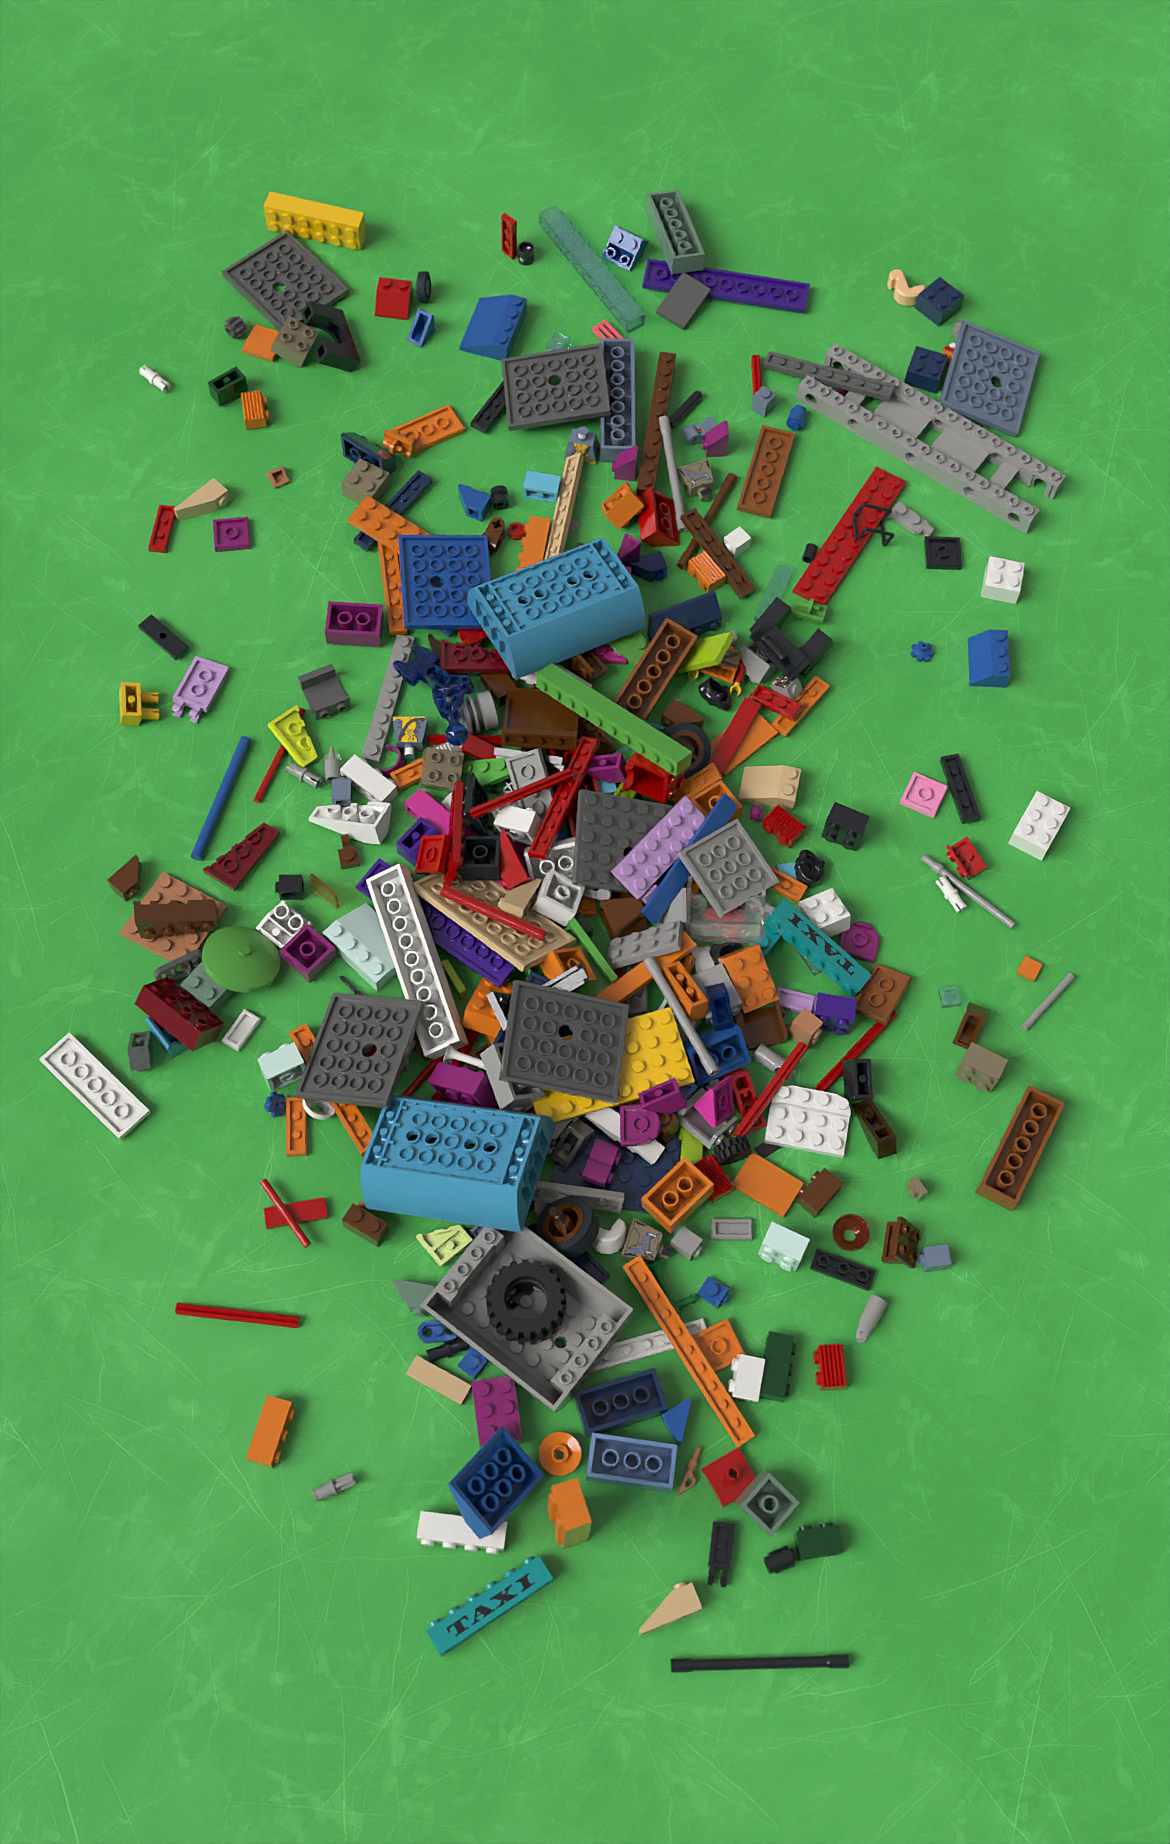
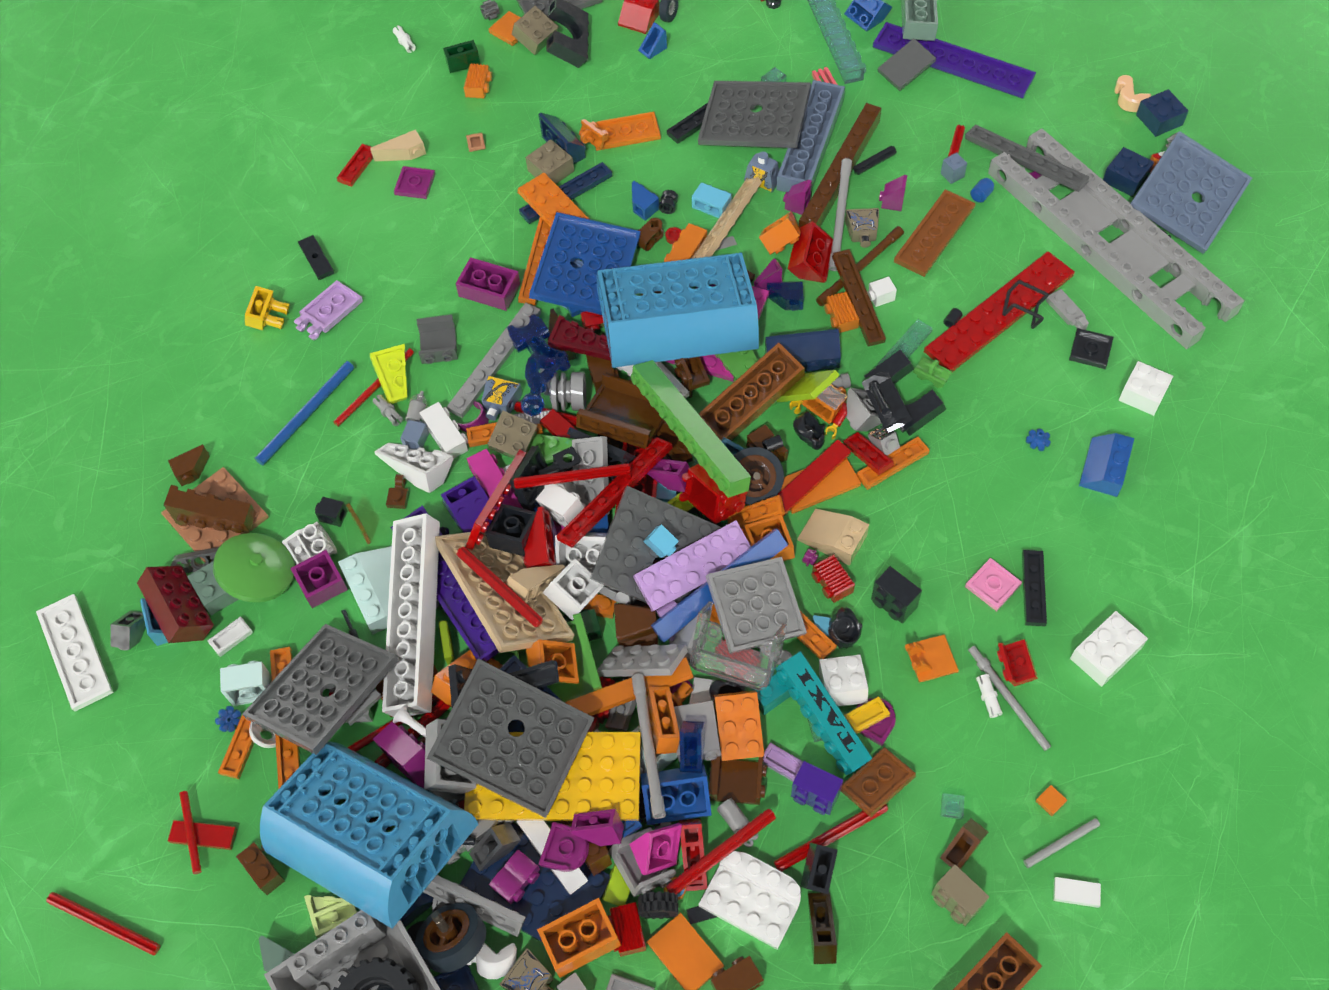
camera: 25 degrees right, 5 degrees down
dark red wing [203,822,280,892] -> none
red plate [414,834,451,875] -> none
blue slope [459,294,527,361] -> none
sand blue leg [683,416,717,445] -> none
nougat brick [789,1008,823,1048] -> none
none -> black bracket [538,447,581,475]
none -> medium azure brick [643,524,679,558]
none -> black hinge [762,435,783,452]
none -> yellow tile [844,696,890,734]
none -> orange plate [905,635,959,683]
none -> white tile [1053,877,1101,908]

